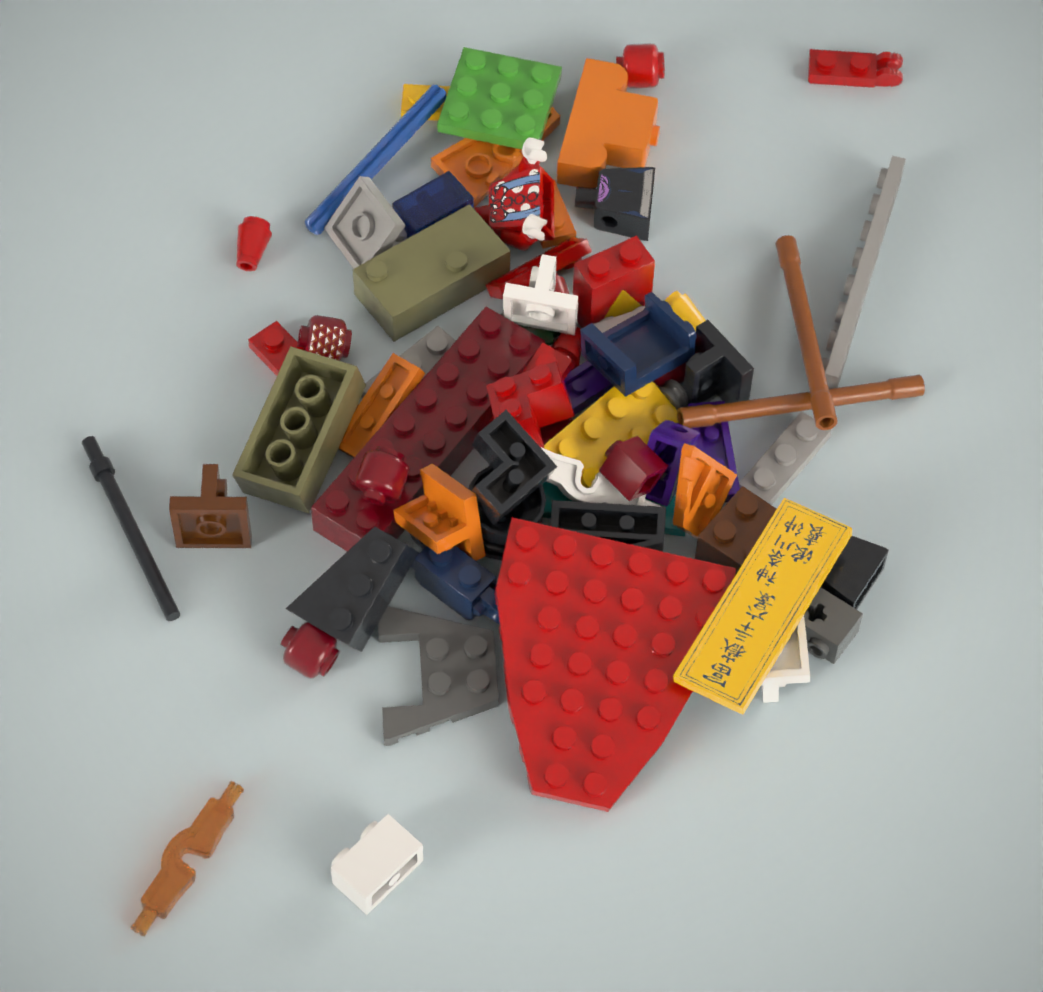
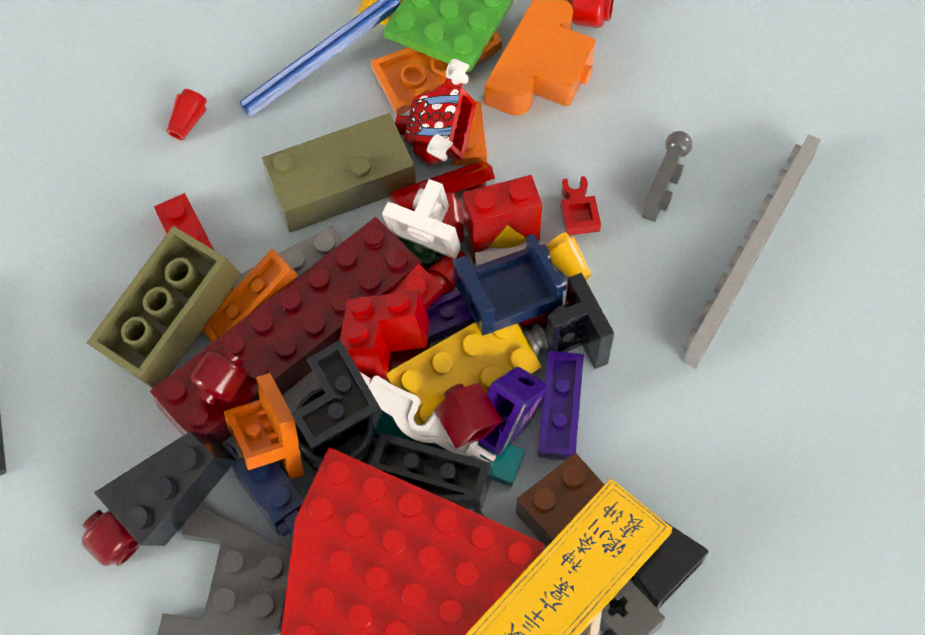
camera: 15 degrees right, 5 degrees up
reddish brown bracket [169,464,252,548] -> none
dark red head [297,315,352,361] -> none
light grey bracket [324,176,408,268] -> none
clear blue brick [392,171,474,238] -> none
black torso [575,167,655,241] -> none
orange wing [673,443,737,539] -> none
dark orange piece [677,375,925,428] -> none
light grey plate [739,411,831,505] -> none
dark orange piece [776,235,838,430] -> none
red hinge [808,49,903,88] -> none
none -> red plate [560,176,601,236]
none -> dark grey plate [642,131,692,222]

